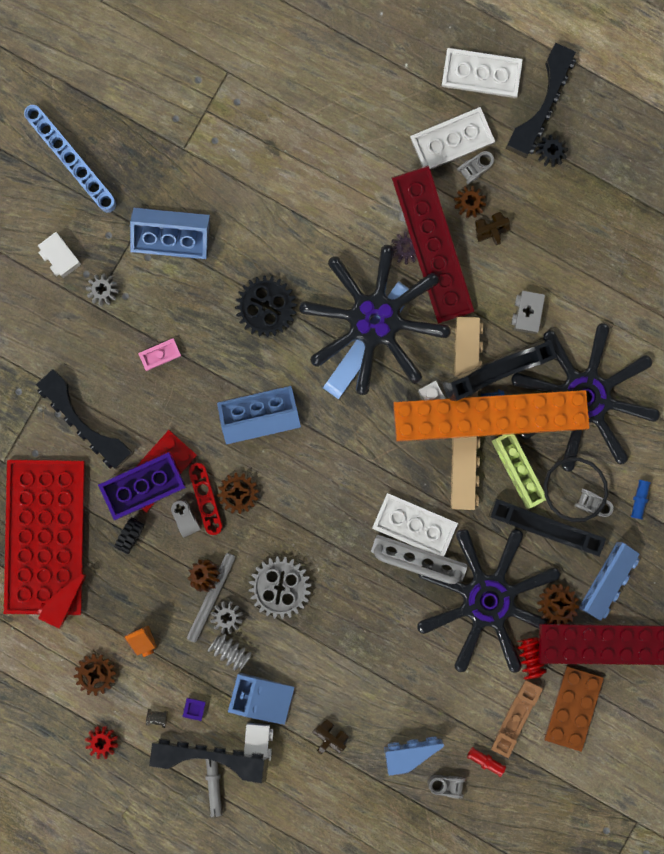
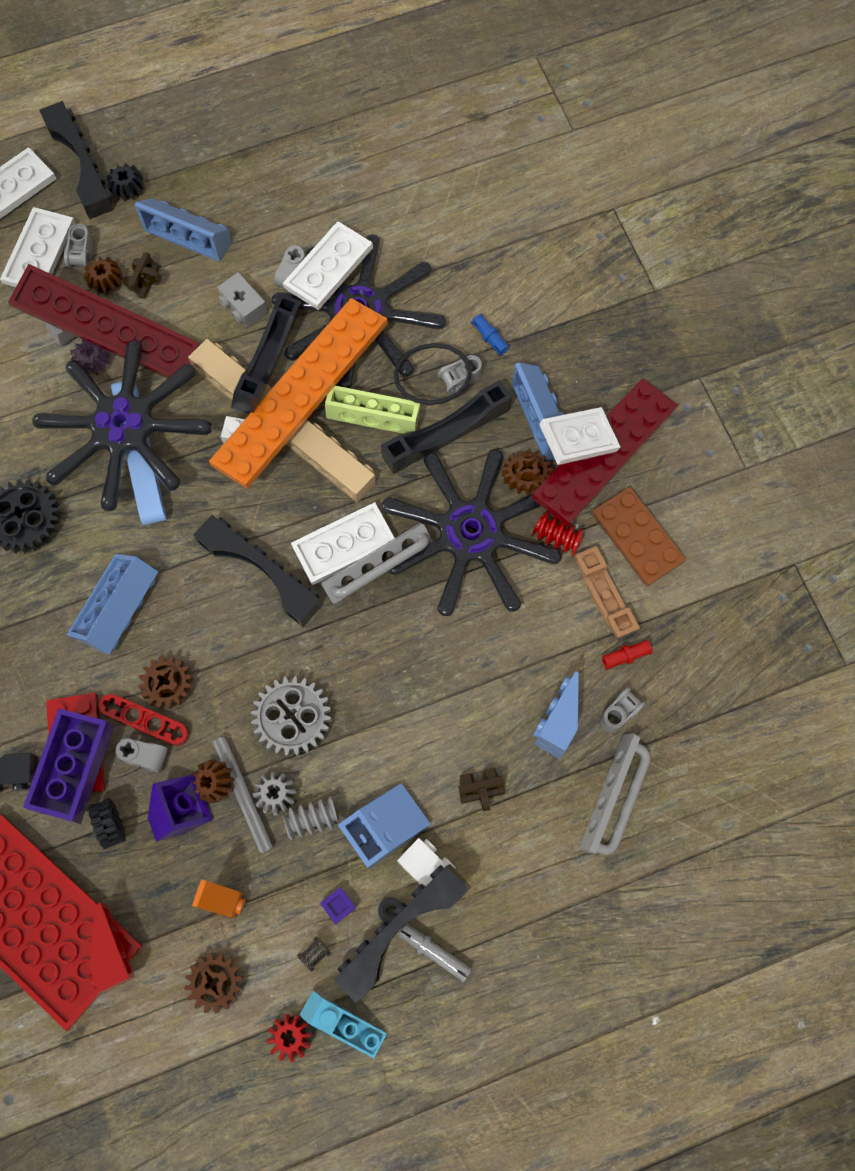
camera: 45 degrees left, 15 degrees down
none -> medium blue slope [134,198,232,262]
none -> dark purple slope [148,774,213,842]
none -> black arch [193,515,322,627]
none -> light grey piece [274,246,305,288]
none -> white plate [283,222,373,310]
none -> medium azure slope [300,991,387,1058]
none -> black plate [378,897,402,924]
none -> white plate [539,407,620,465]
none -> light grey piece [579,733,651,855]

